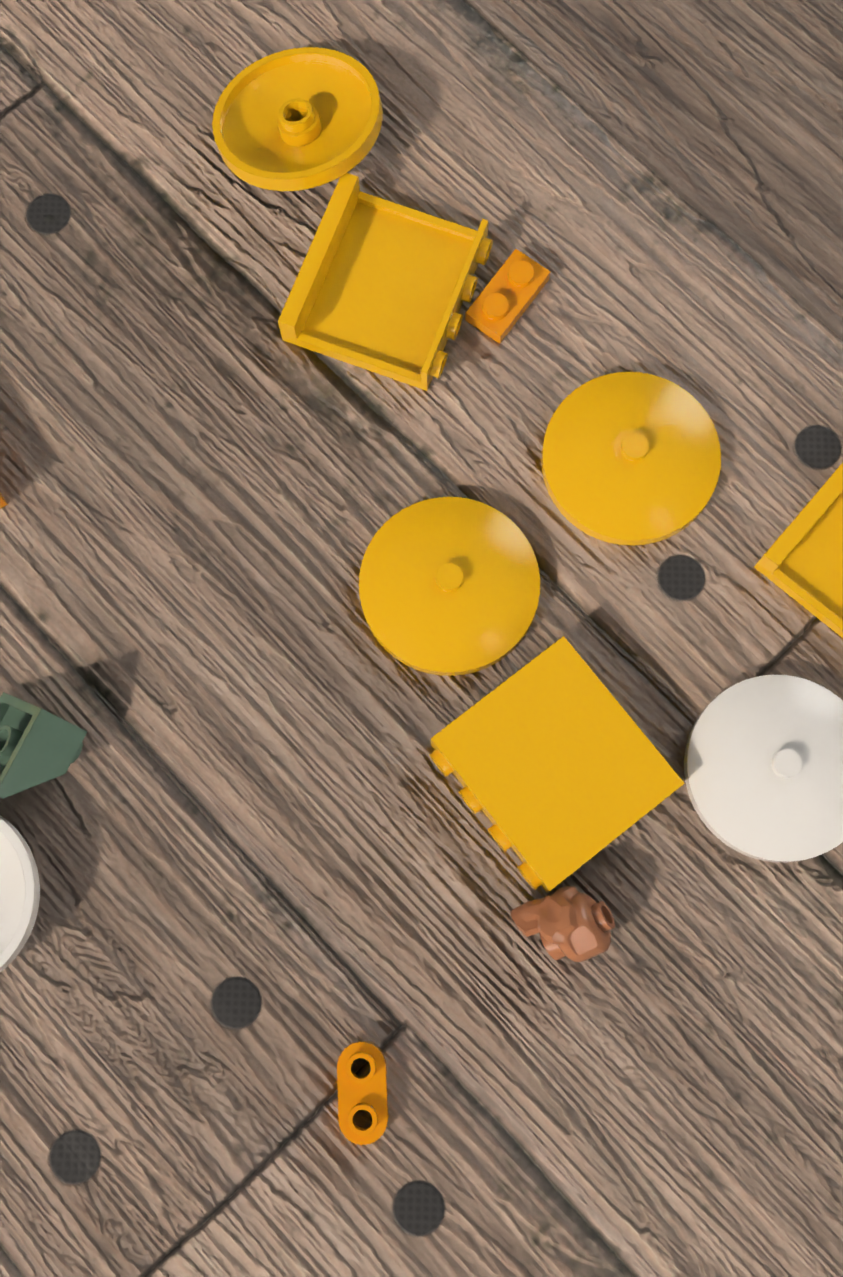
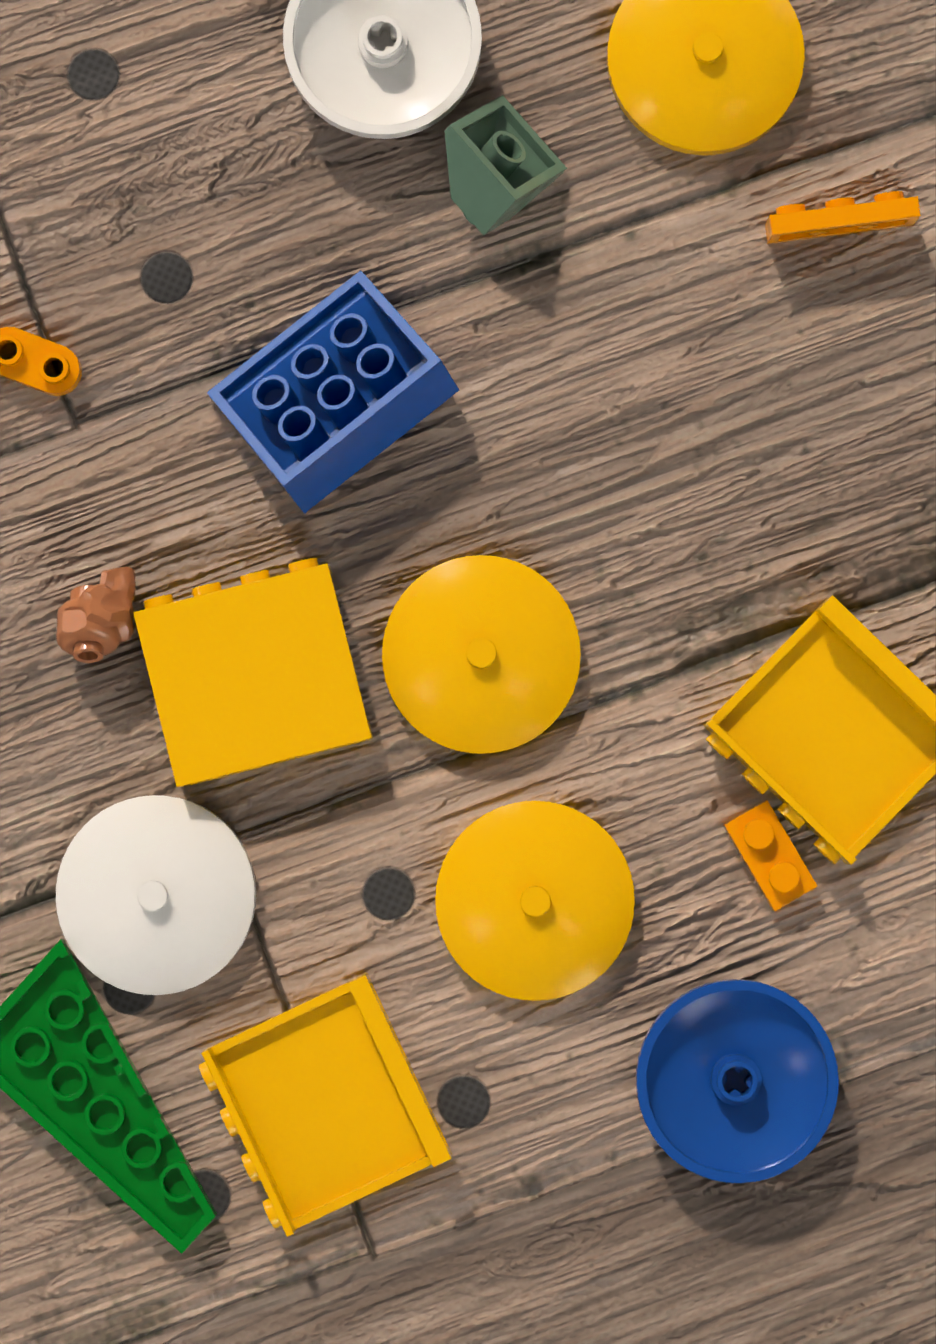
camera: 115 degrees right, 10 degrees up
none -> blue slope [207,270,459,514]
none -> blue dish [636,979,839,1183]

